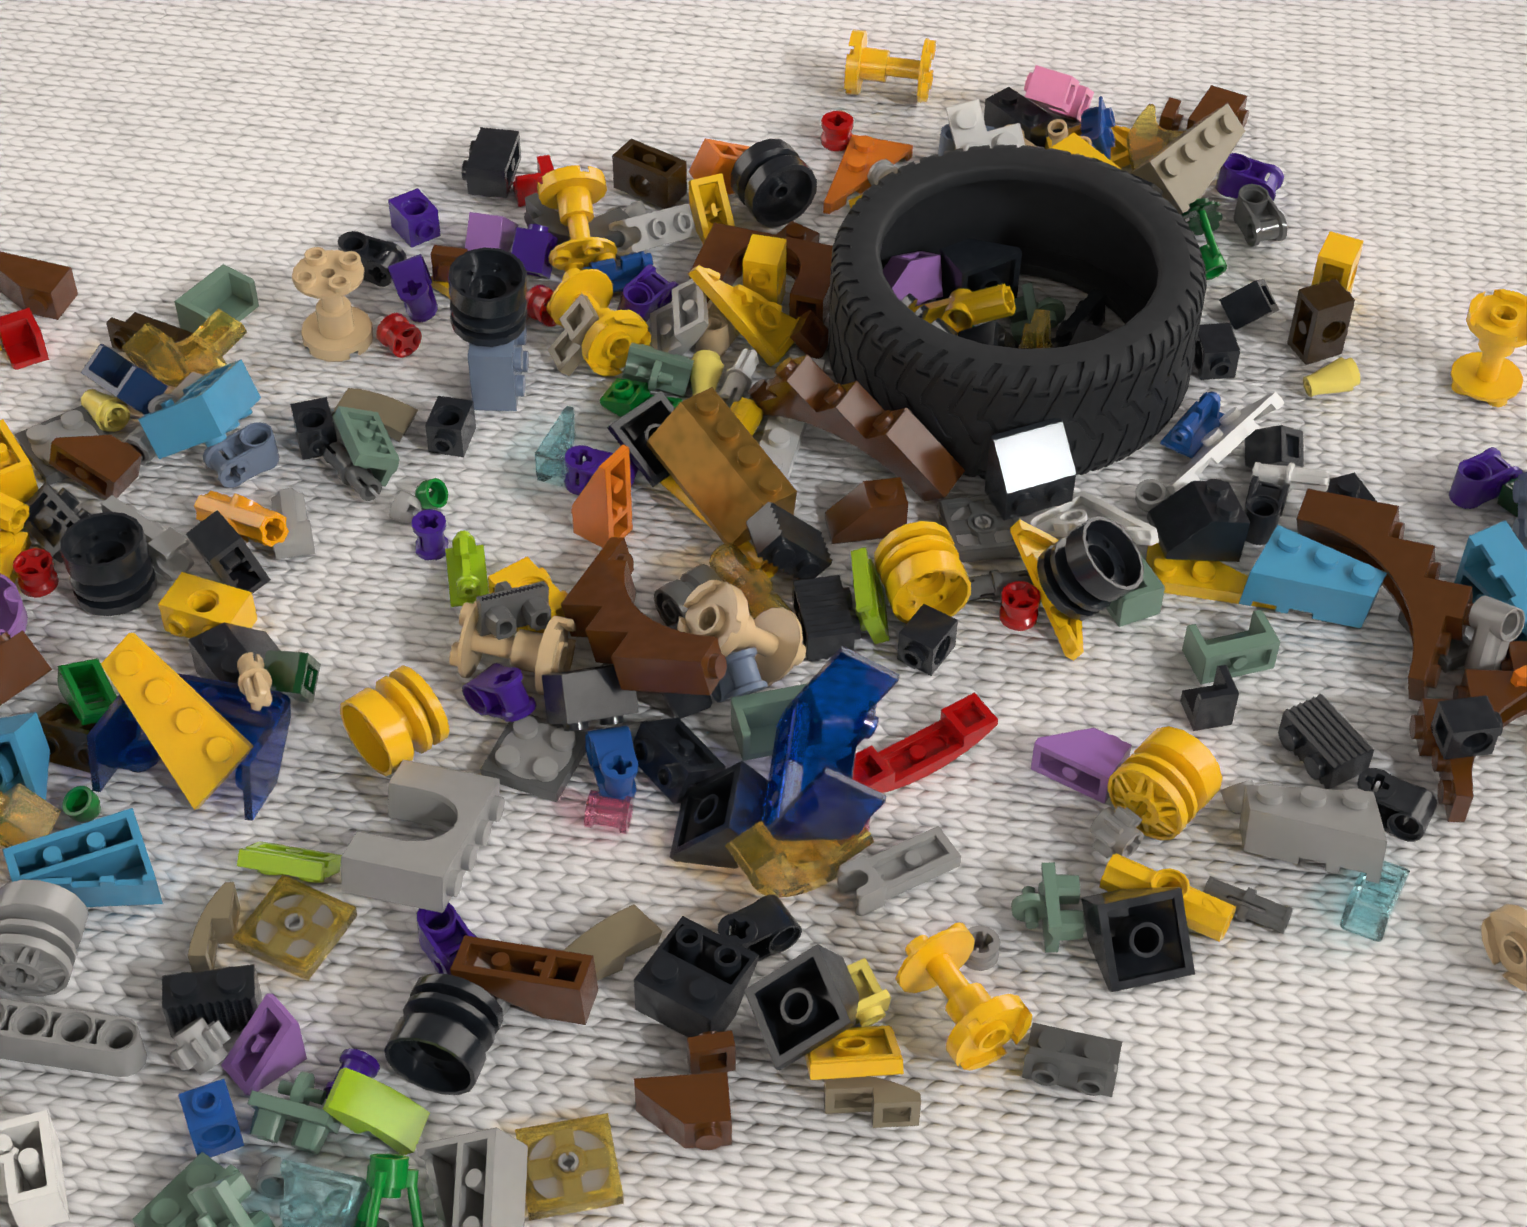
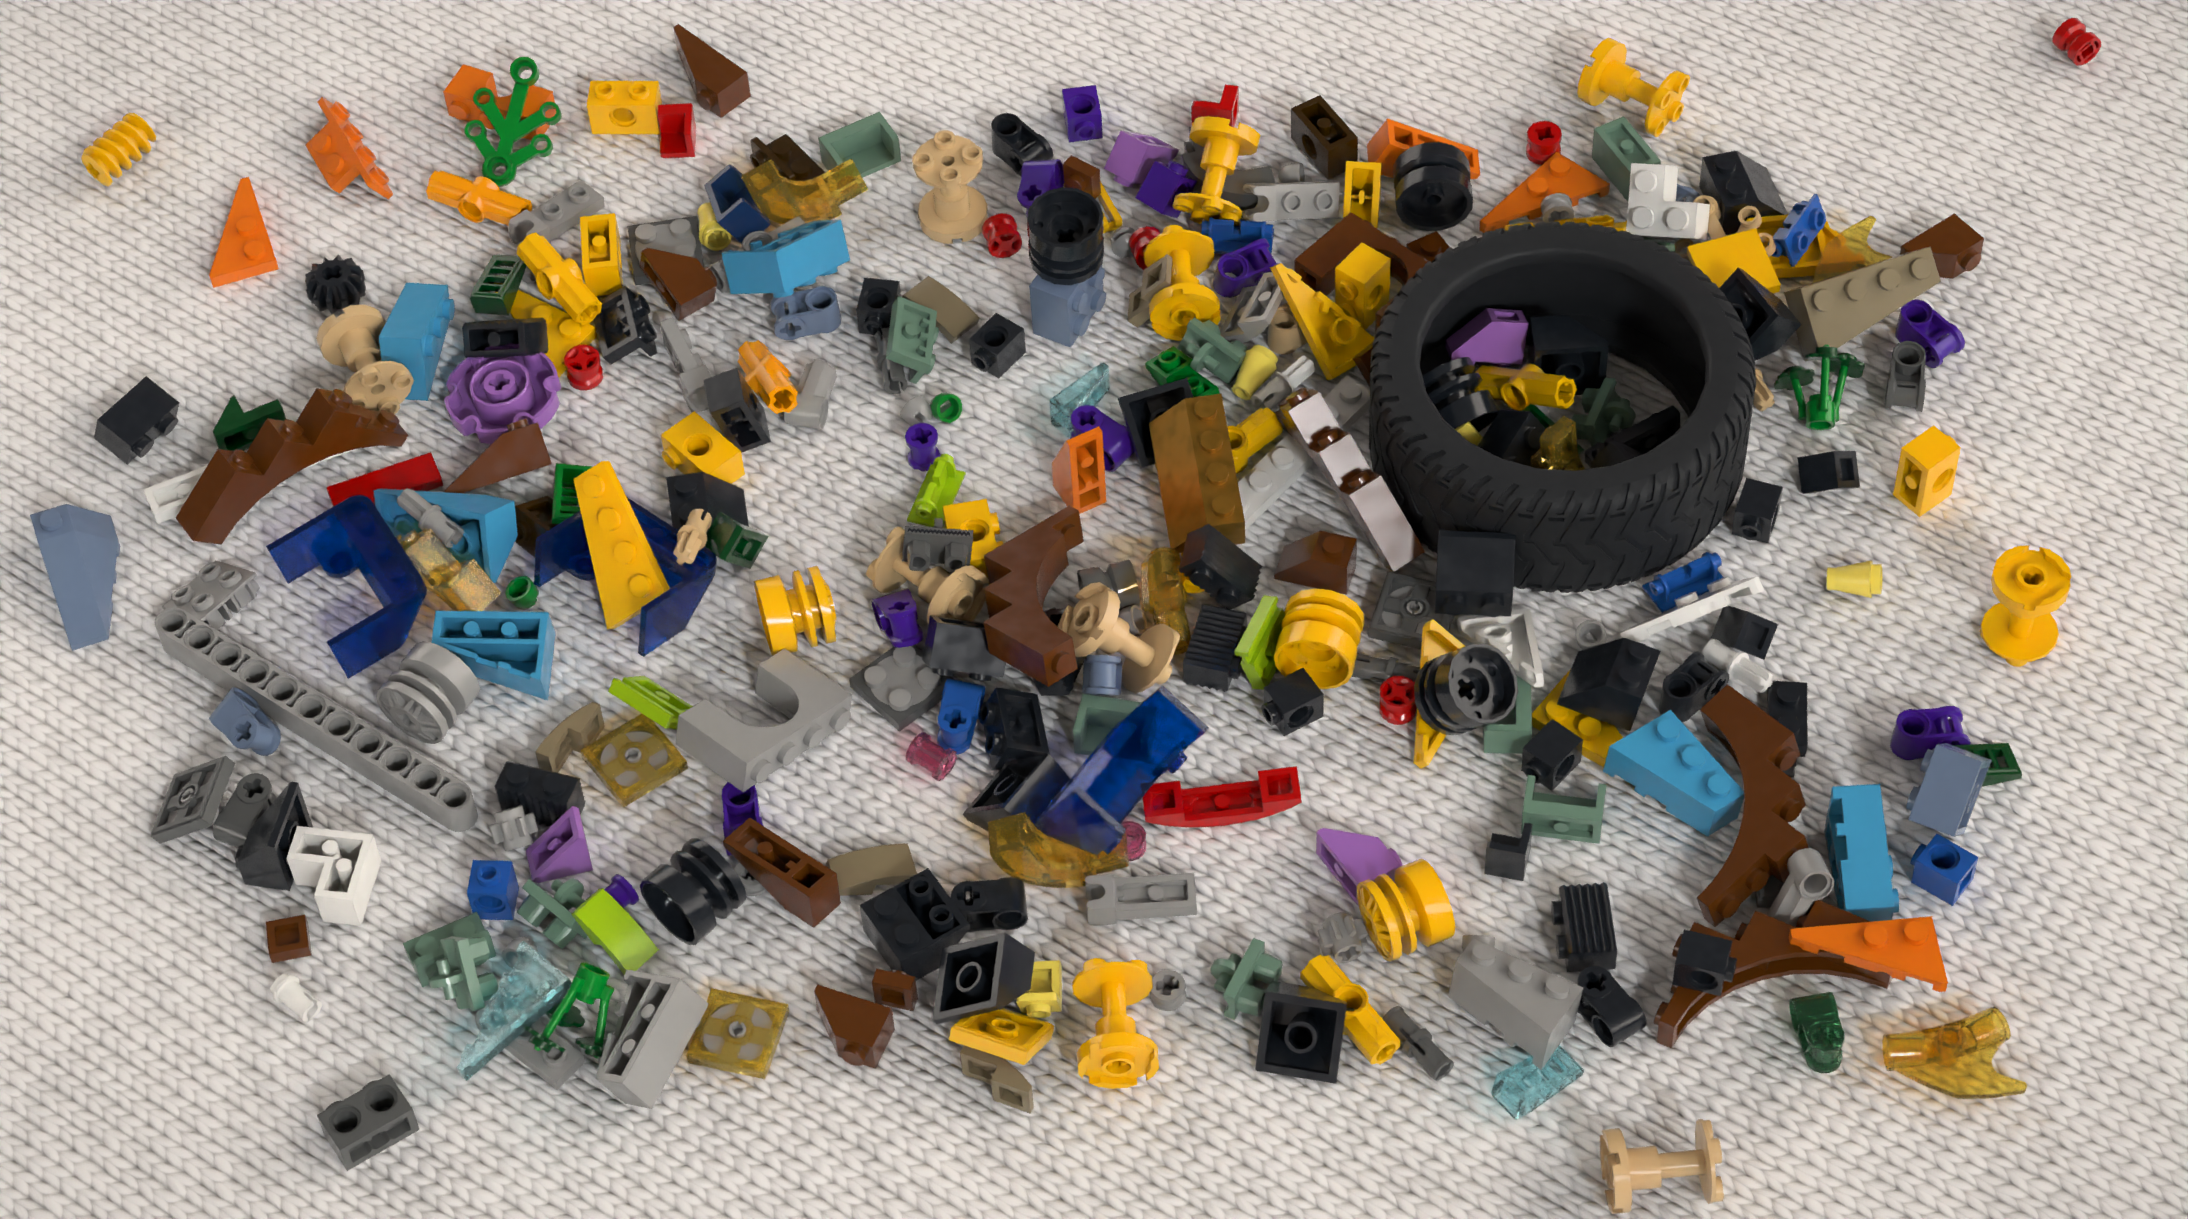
camera: 30 degrees right, 5 degrees up
black wheel [60,512,157,616] -> none
black brick [462,127,521,198] -> none
dark grey bracket [1022,1023,1122,1097] -> none
bright pink arch [1024,65,1094,122] -> none
reddish brown plate [1156,97,1184,145] -> none
dark brown brick [1287,279,1355,365] -> none
none -> black brick [1521,719,1583,791]
none -> sand green panel [1592,116,1661,201]

